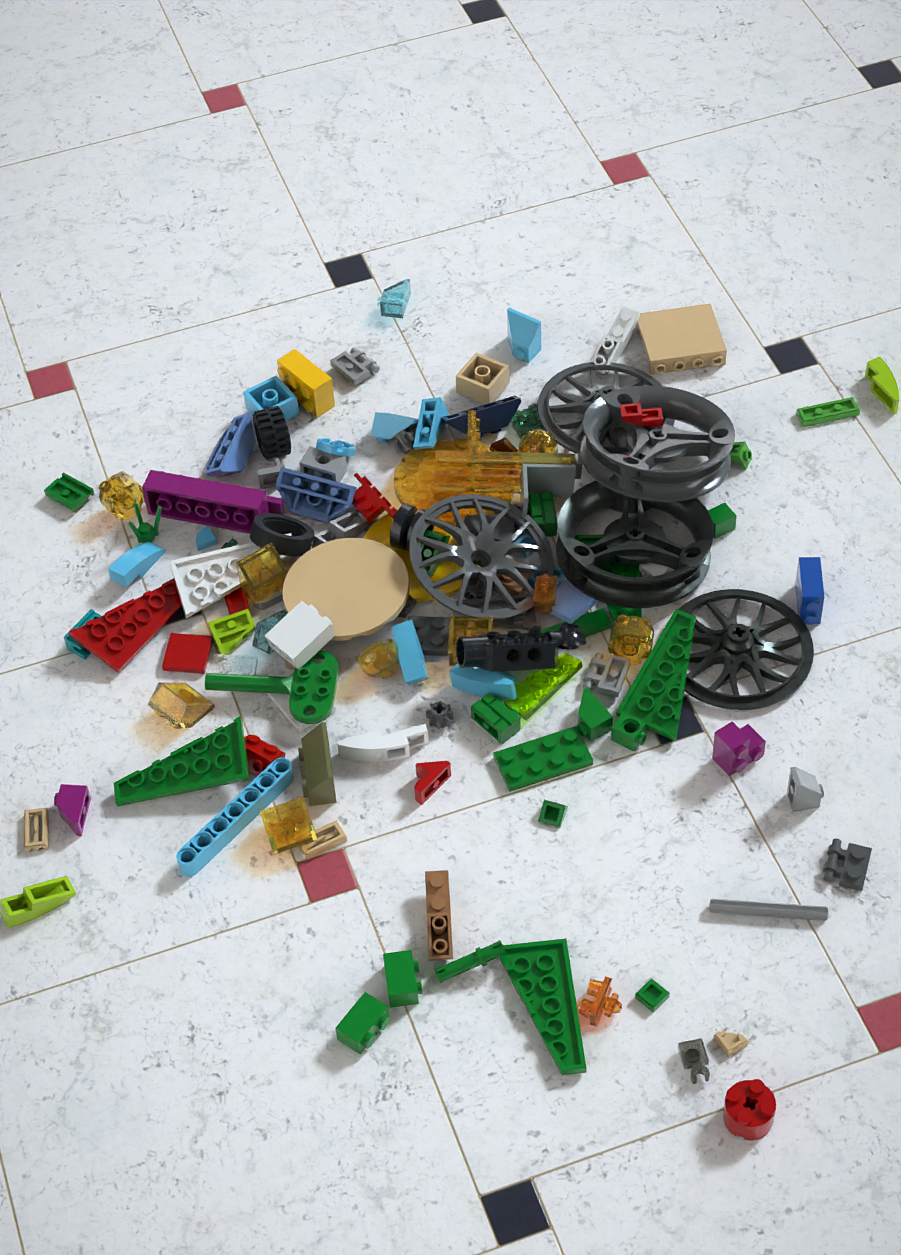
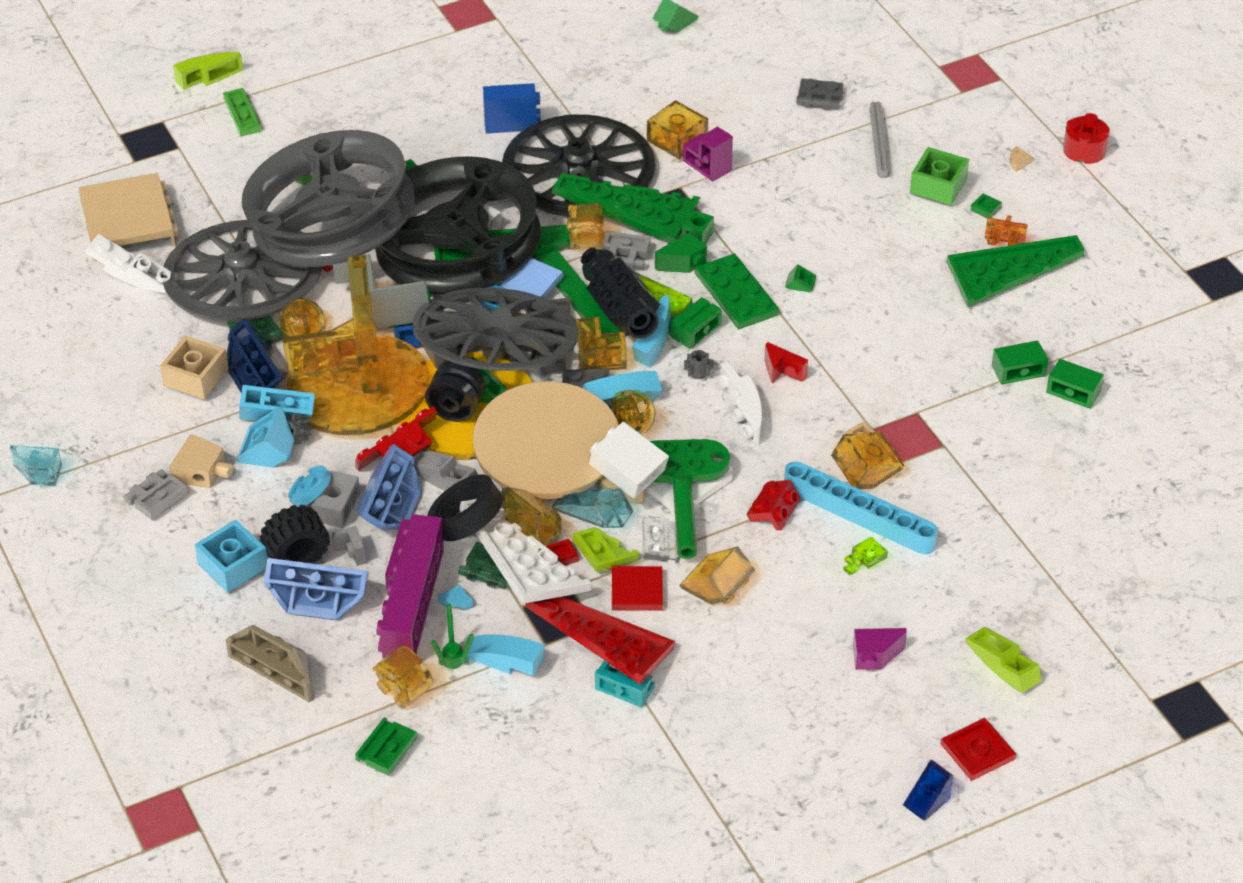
camera: 100 degrees left, 5 degrees down
tan tile [24,807,49,852] -> none
green wing [114,717,249,806] -> none
yellow brick [277,349,335,418] -> none
olive slope [298,722,337,806] -> none
medium nougat slope [425,870,453,961] -> none
green pin [434,940,506,983] -> none
medium azure slope [507,308,541,363] -> none
clear orange hips [533,574,558,612] -> none
red slope [620,403,663,426] -> none
clear smoke plate [677,1038,710,1084] -> none
light grey slope [787,767,824,812] -> none
none -> tan torso [170,434,234,488]
none -> dark tan wedge [226,625,312,702]
none -> clear yellow brick [647,100,708,159]
none -> clear neon green plate [843,537,888,576]
none -> bright green brick [910,147,969,205]

